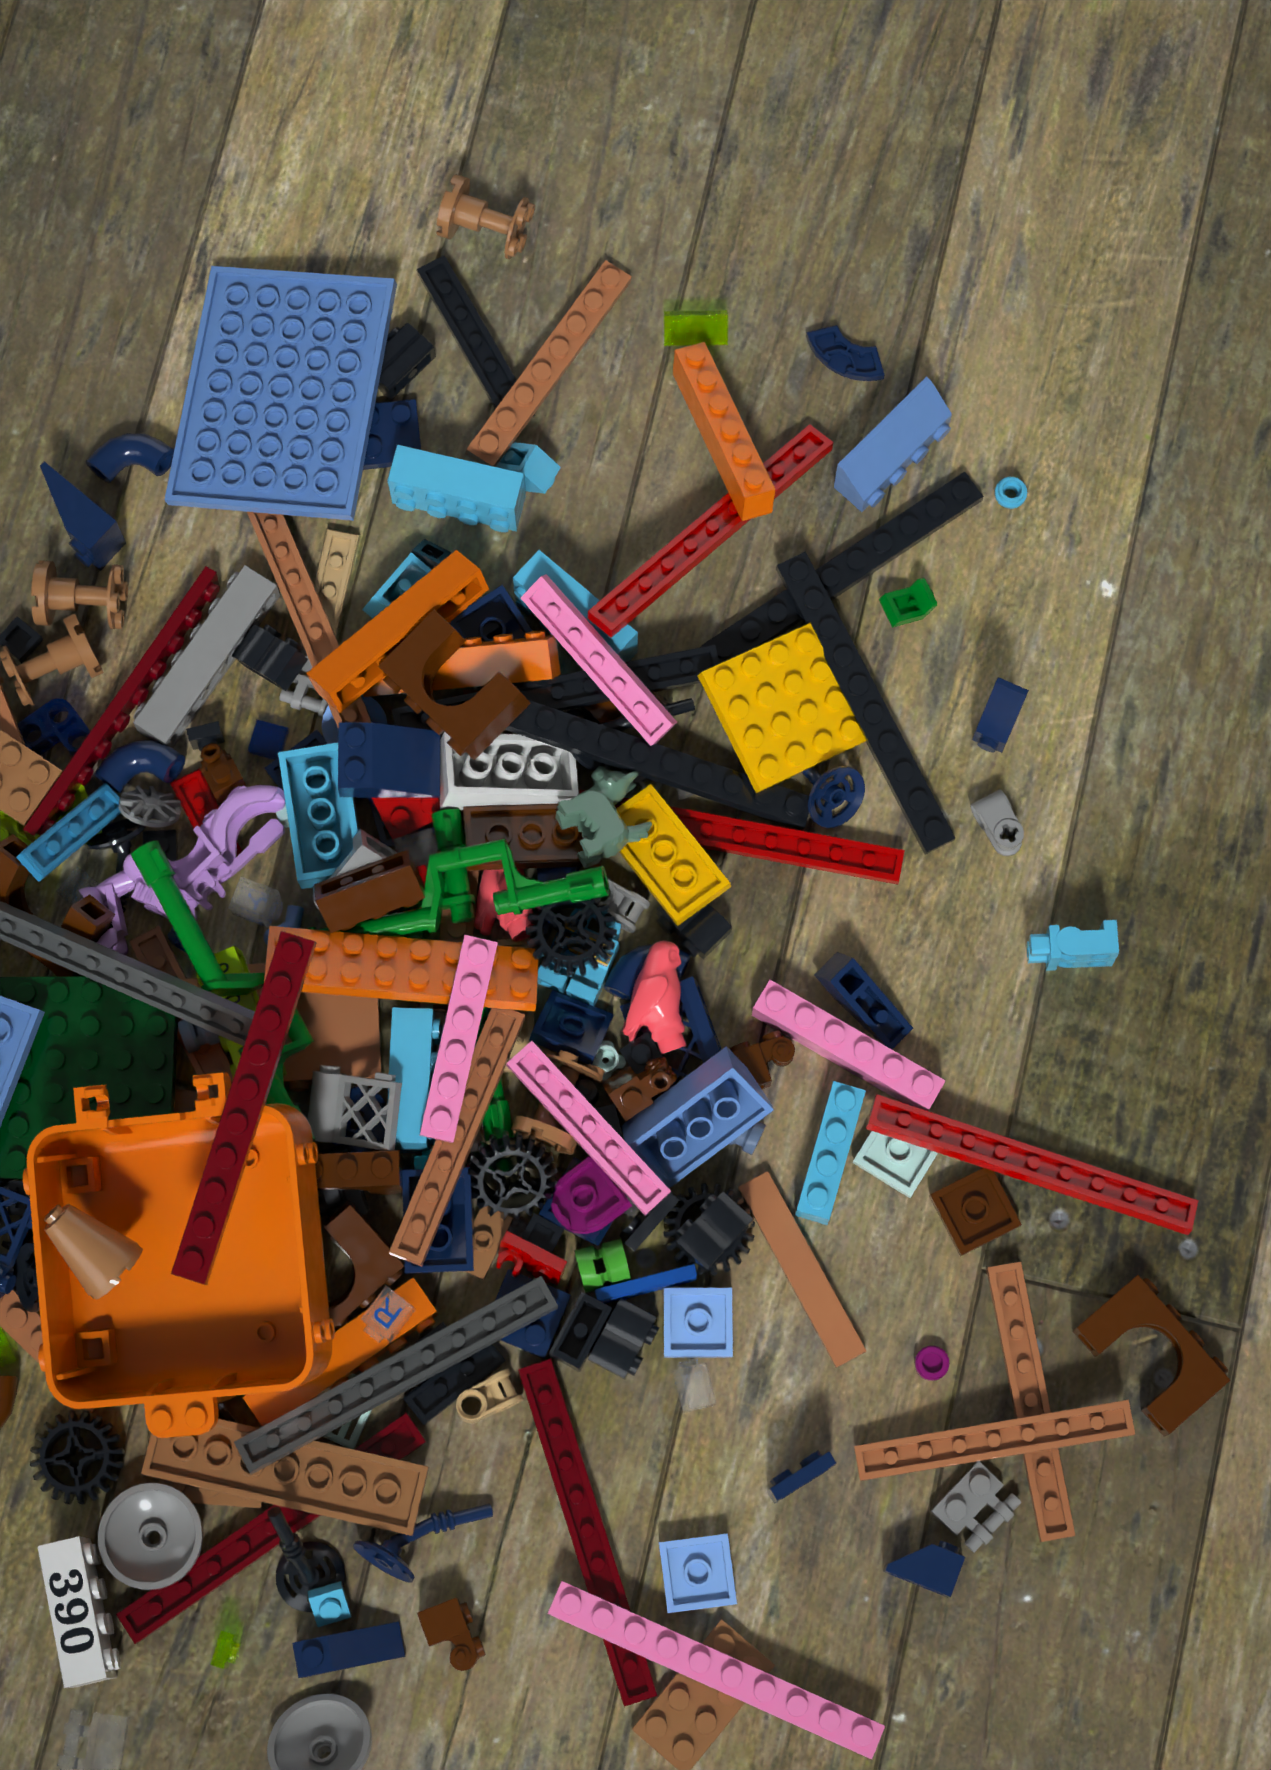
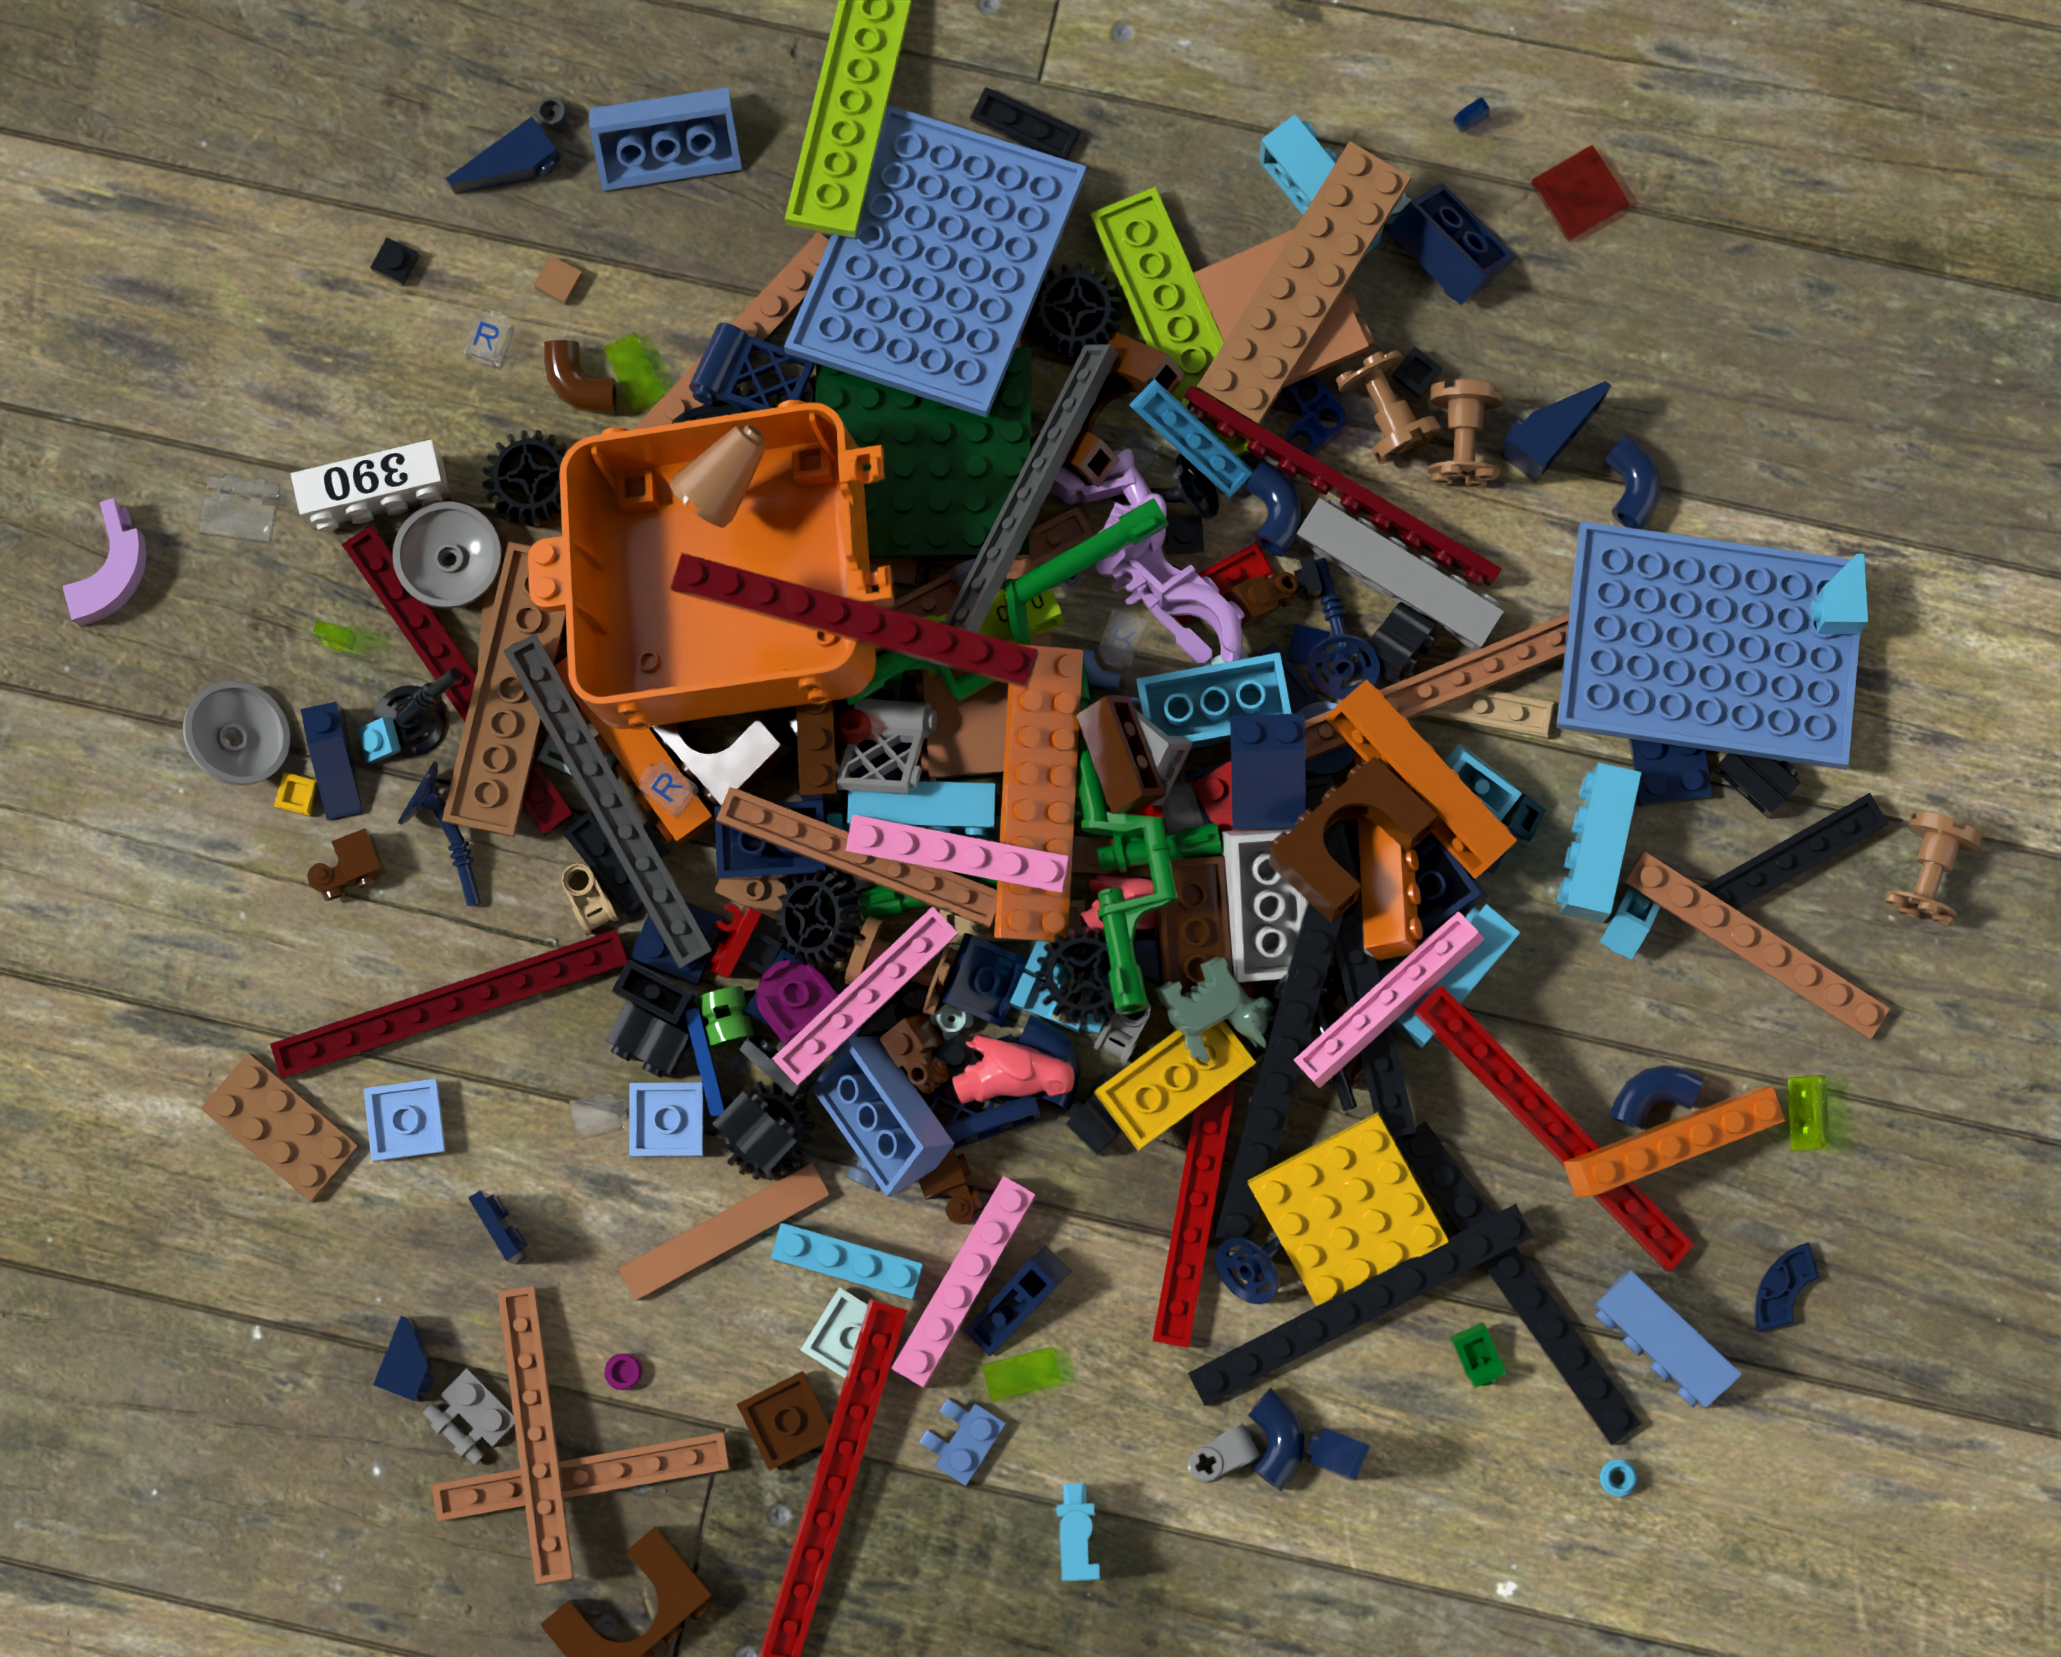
camera: 95 degrees right, 5 degrees up
light grey wheel [118,786,181,827] -> none
bright pink plate [548,1581,885,1759] -> none
none -> yellow tile [274,772,318,817]
none -> clear red plate [835,709,872,744]
none -> medium blue plate [919,1399,1006,1486]
none -> clear neon green plate [981,1346,1062,1401]
none -> dark blue cylinder [1247,1387,1305,1492]
none -> dark blue dish [1307,558,1380,699]
none -> dark blue cylinder [1608,1065,1704,1130]
none -> medium azure slope [1810,554,1868,635]

